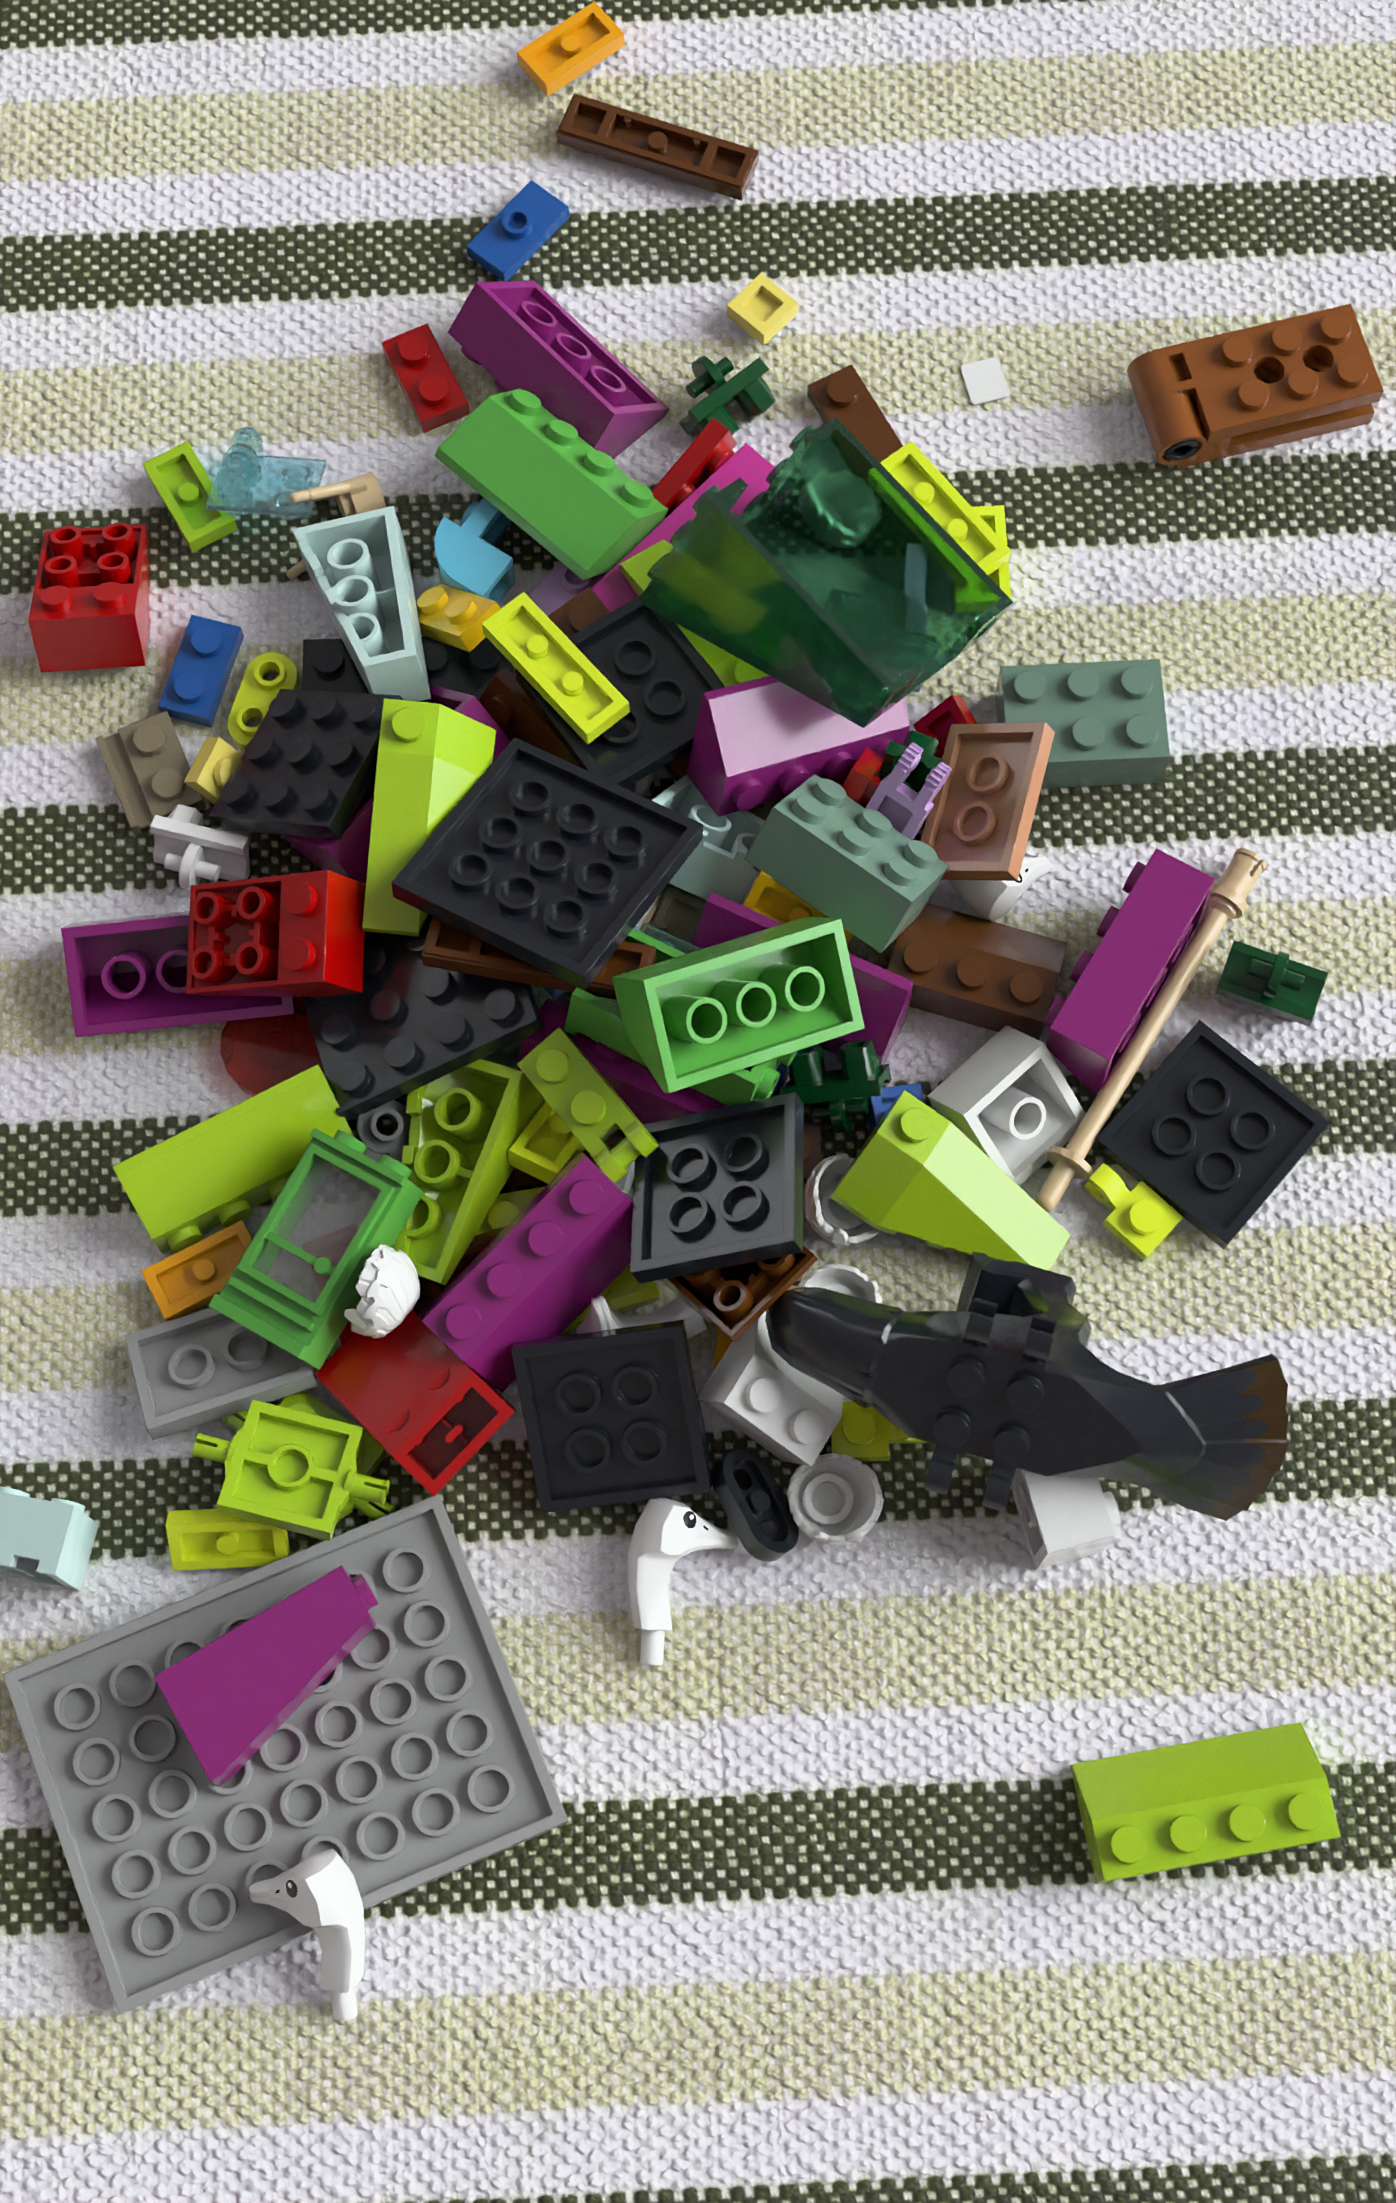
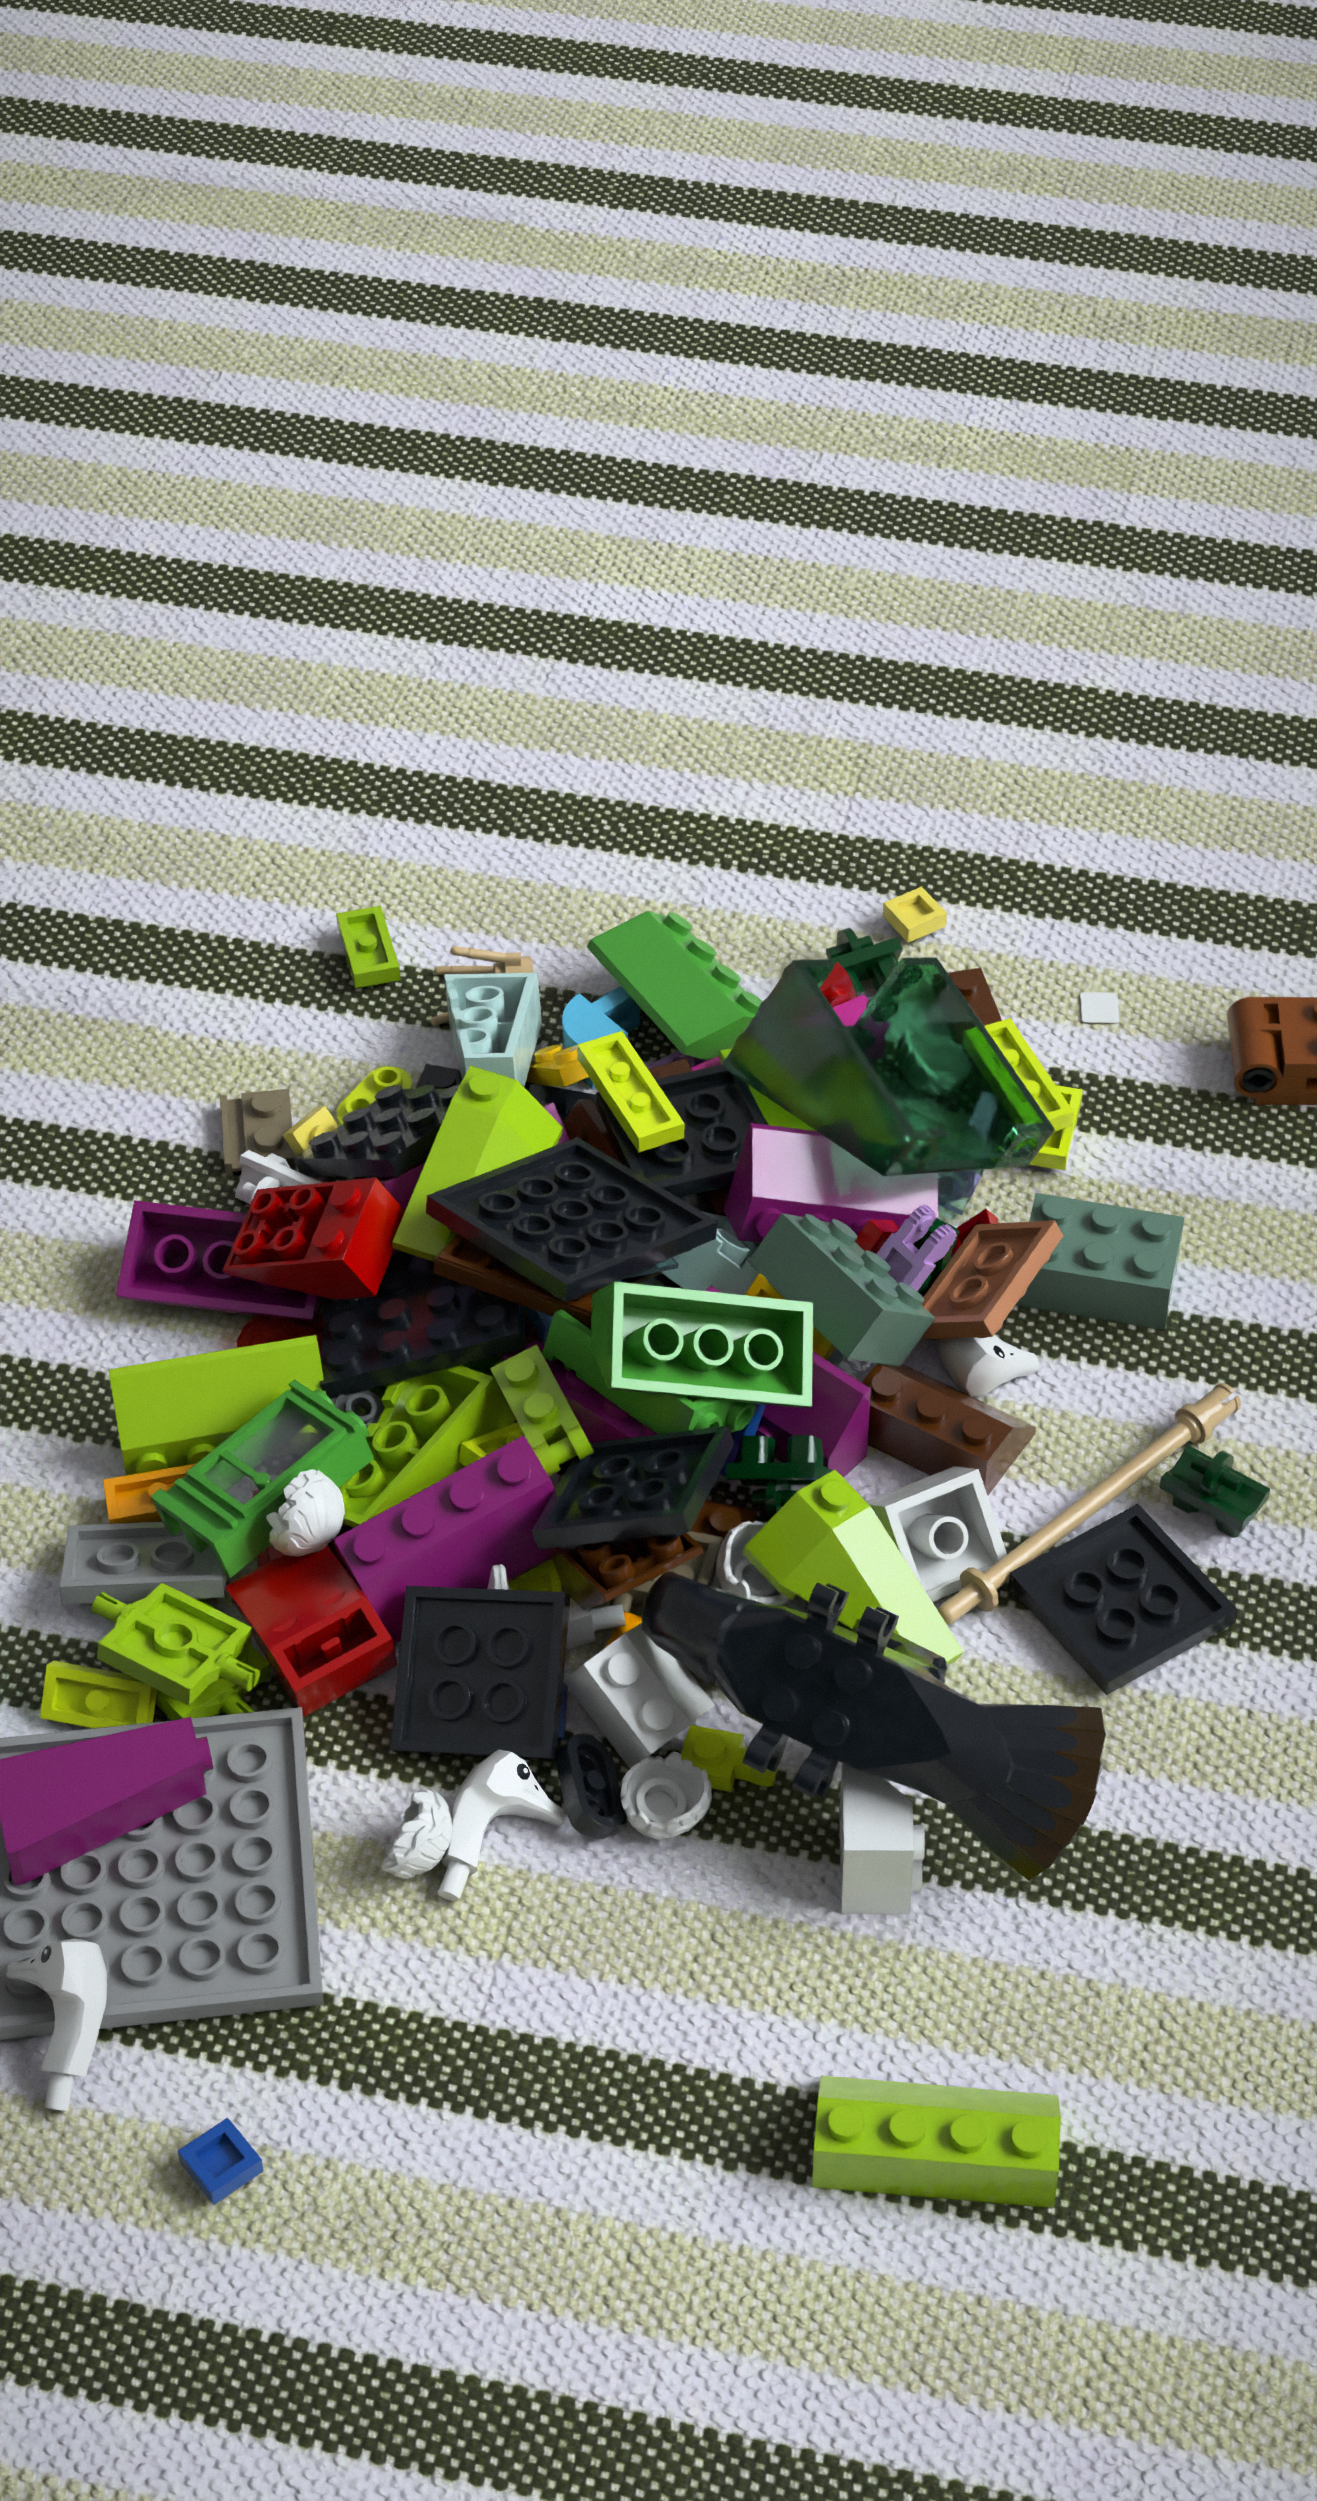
camera: 15 degrees right, 25 degrees down
red slope [28,523,150,673] -> none
blue plate [158,615,244,728] -> none
clear light blue hinge [206,427,326,519] -> none
red plate [381,323,470,433] -> none
magenta slope [447,281,670,459] -> none
blue plate [466,180,570,282] -> none
light orange plate [517,1,625,97] -> none
reddish brown plate [556,93,759,201] -> none
magenta slope [1043,848,1215,1095] -> none
neon yellow plate [1083,1163,1183,1262] -> none
none -> blue plate [178,2117,264,2205]
none -> white hair [381,1788,453,1878]

